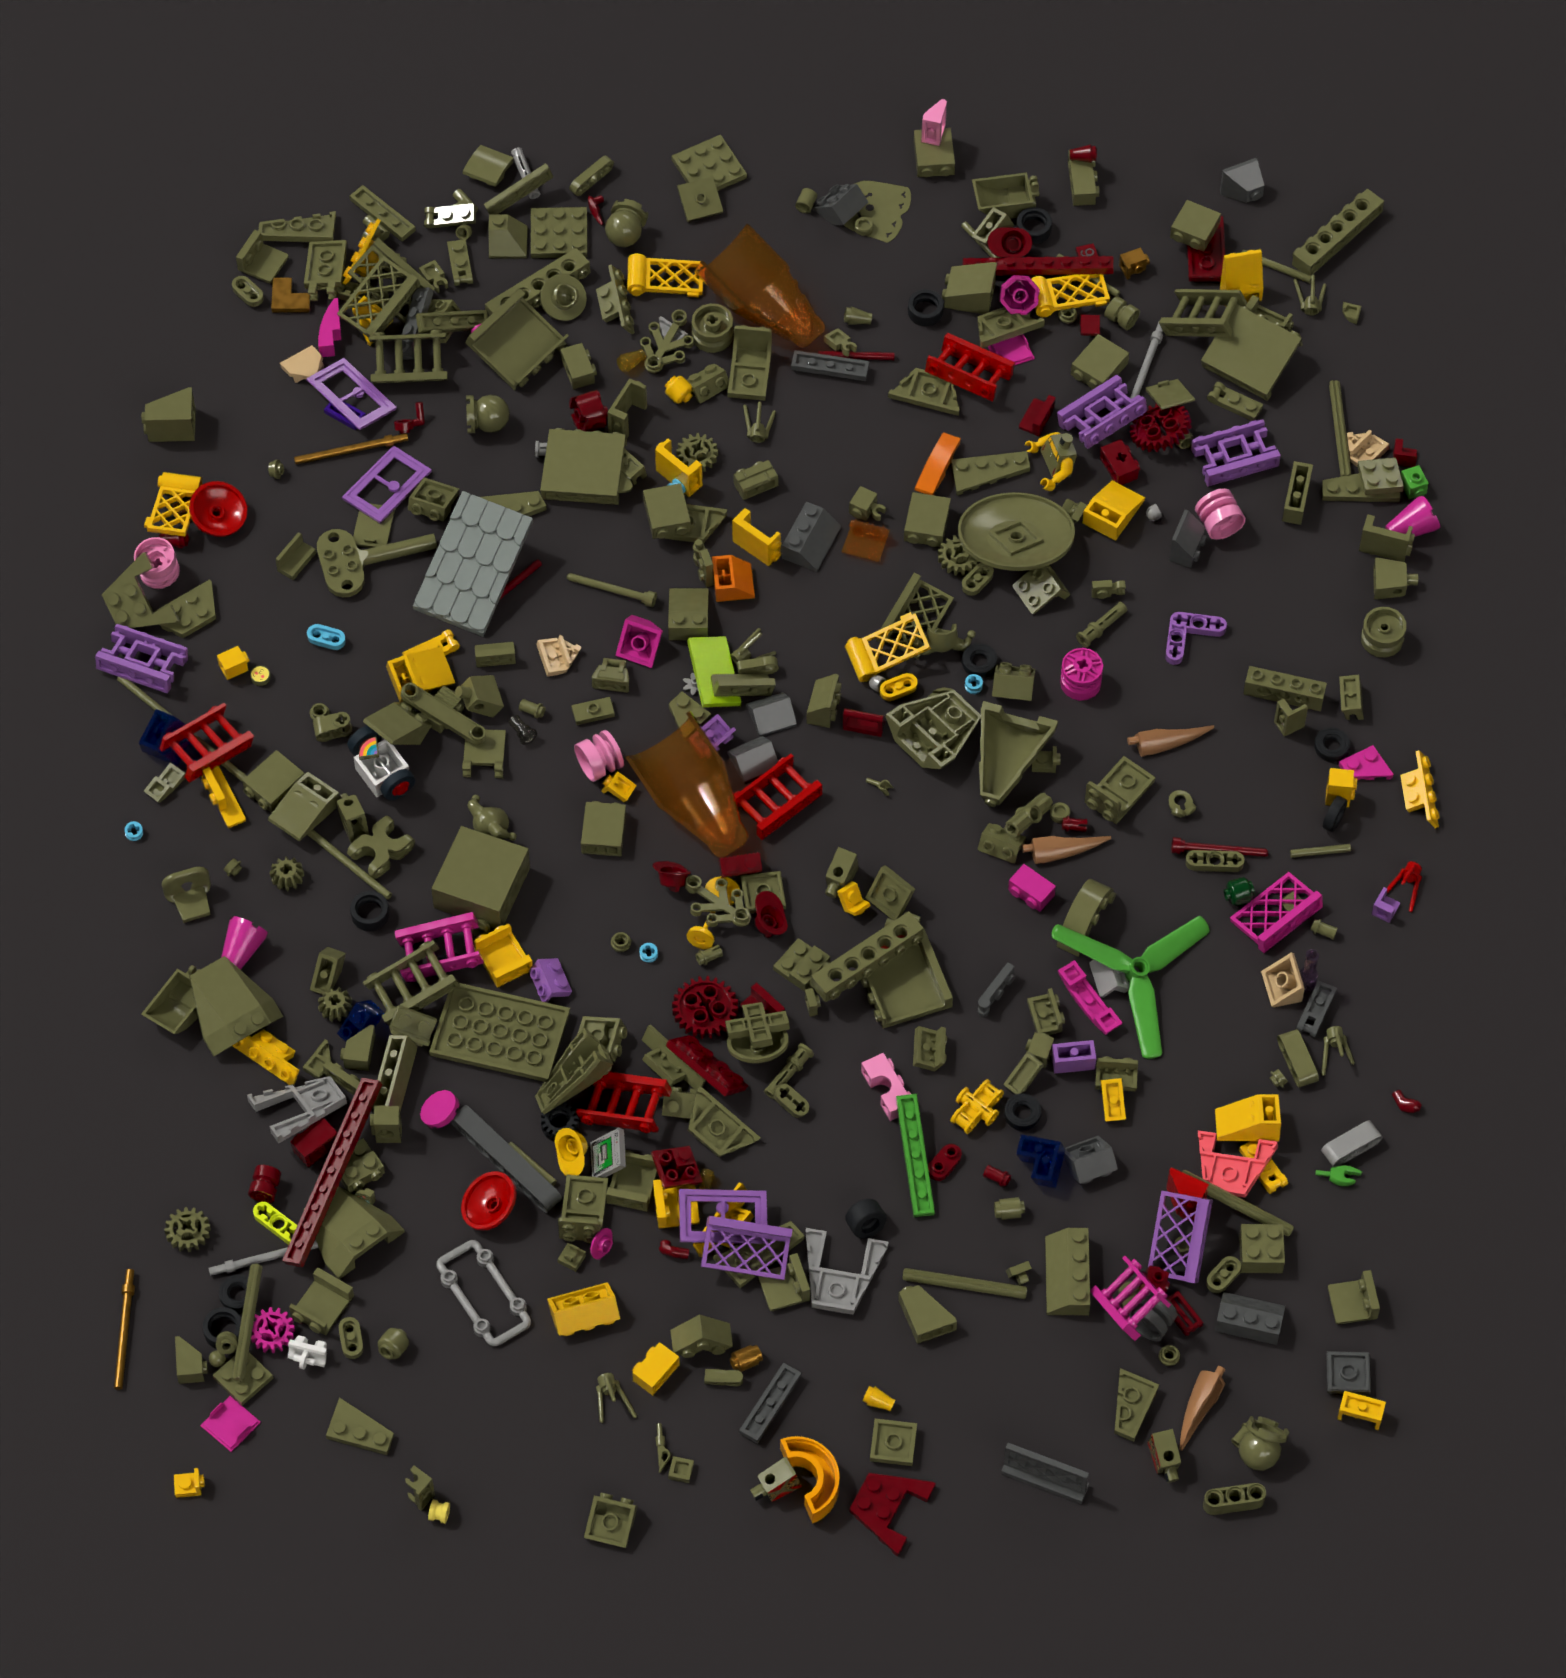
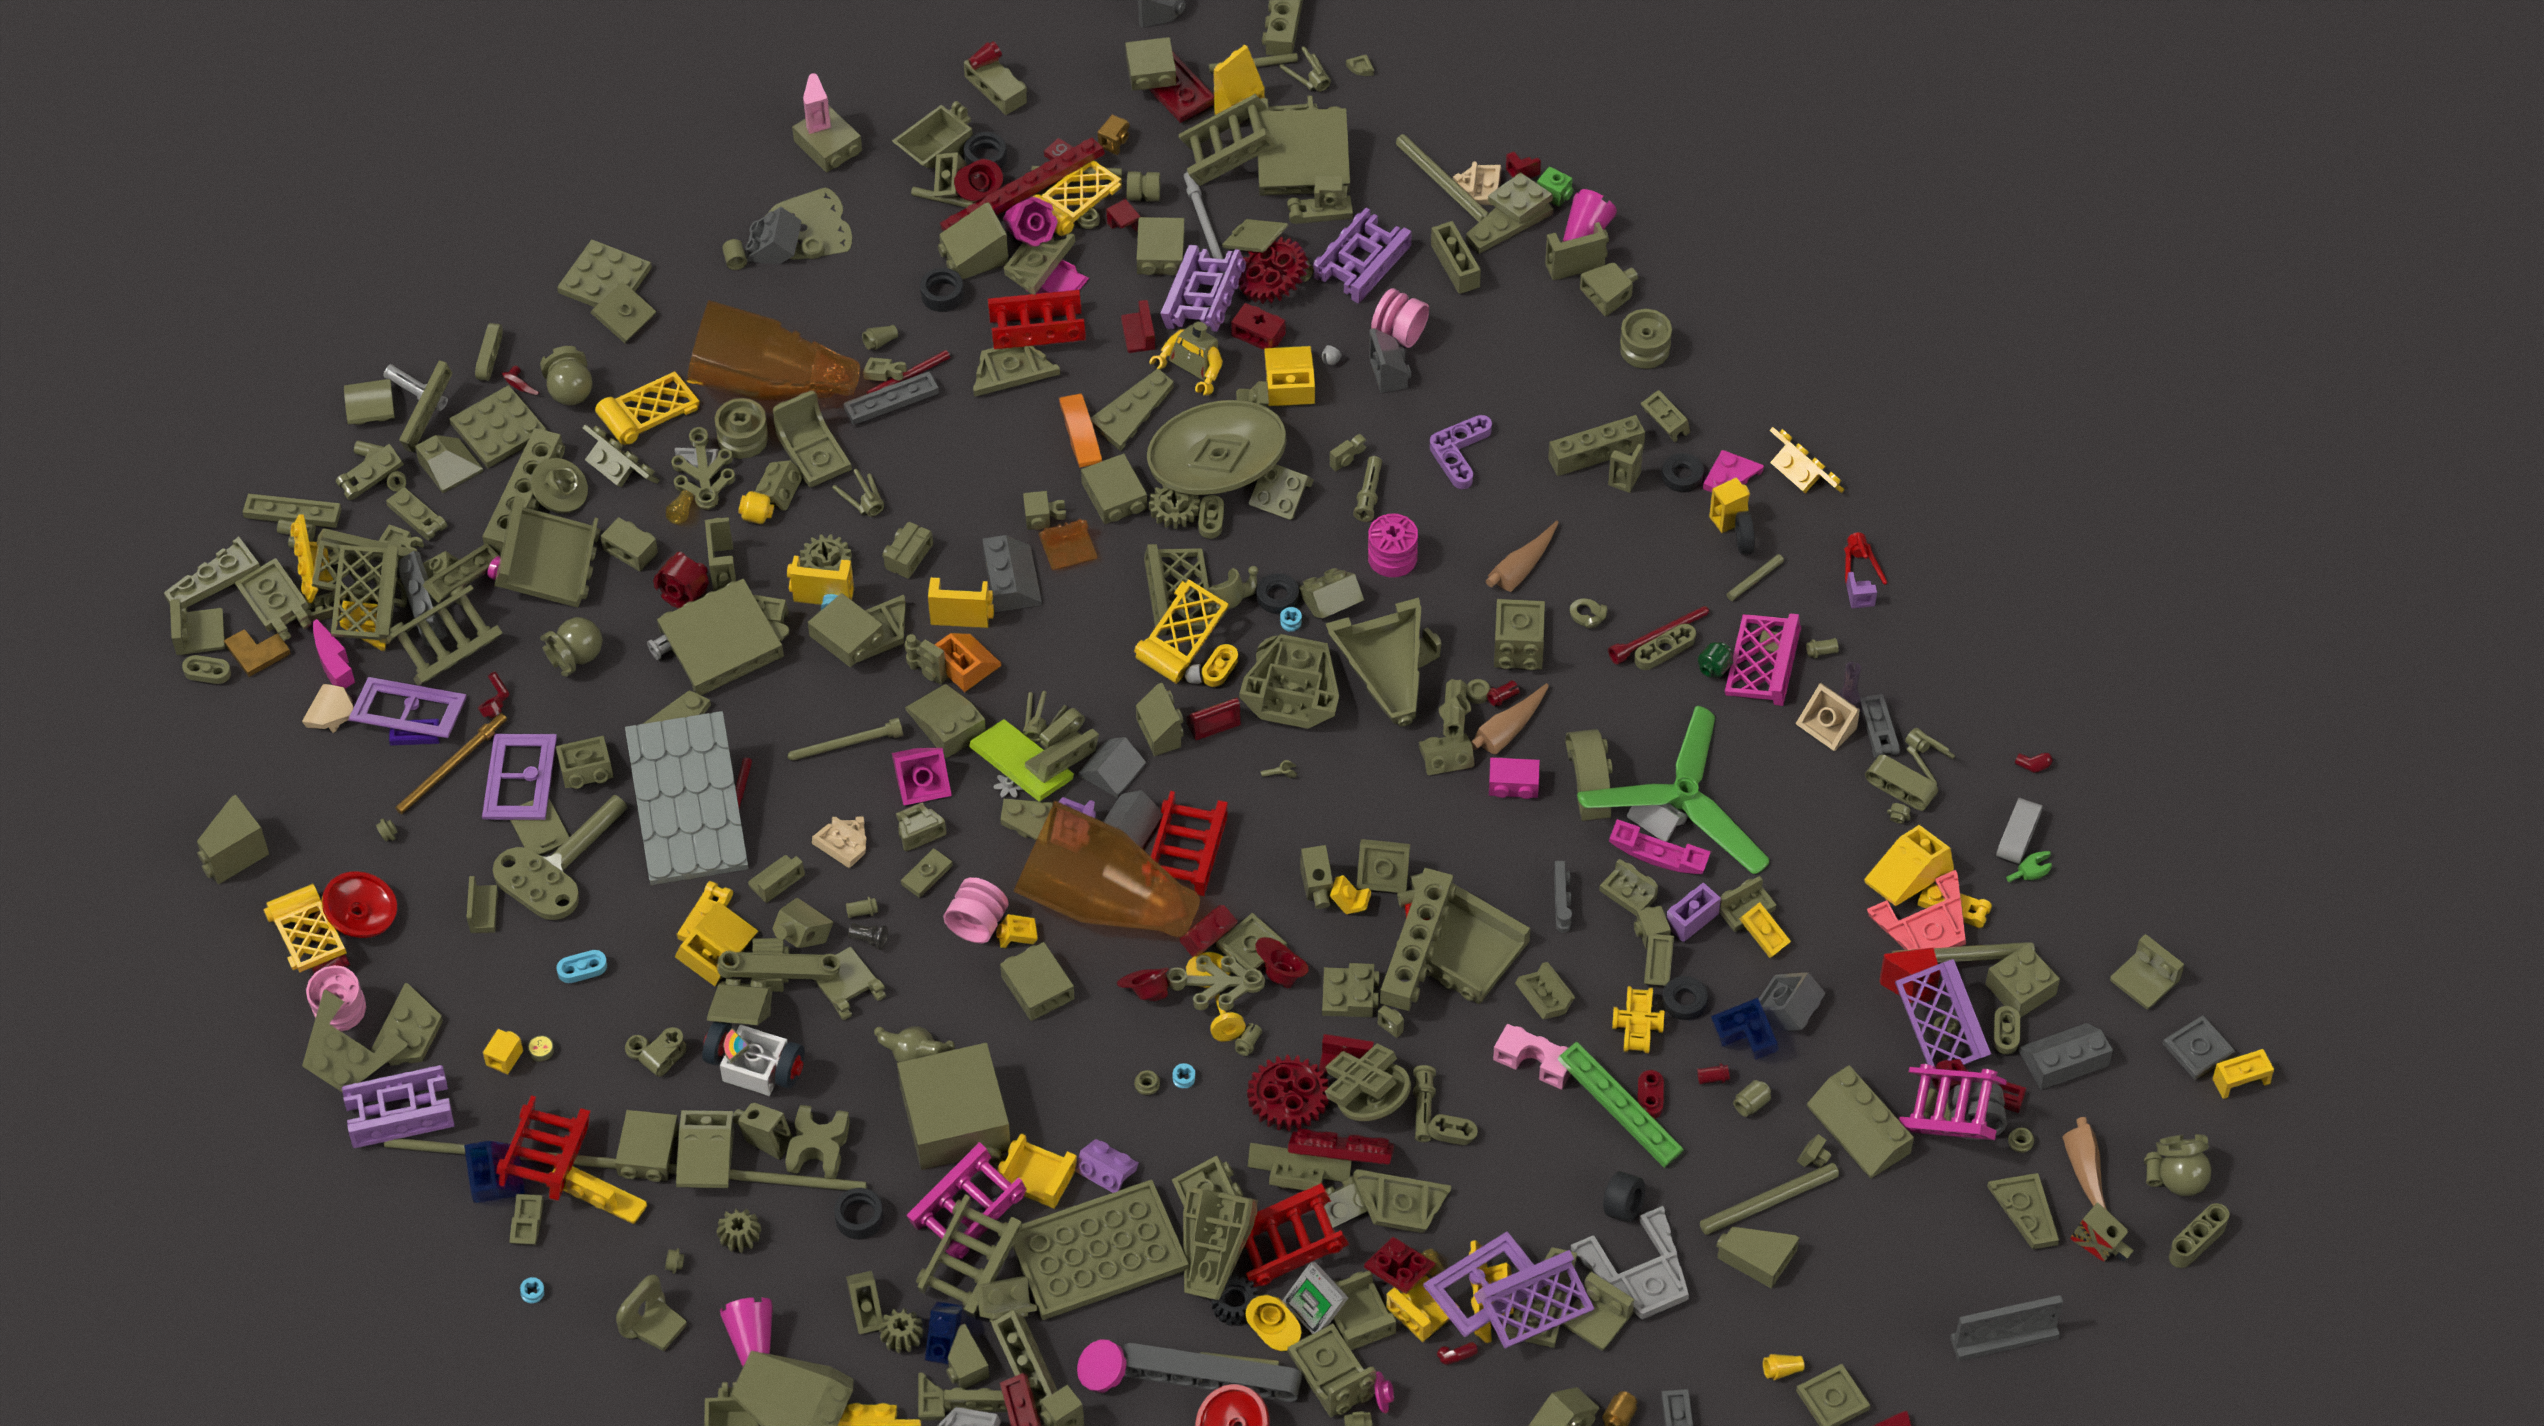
camera: 35 degrees left, 5 degrees down
none -> olive brick [1314,176,1347,208]

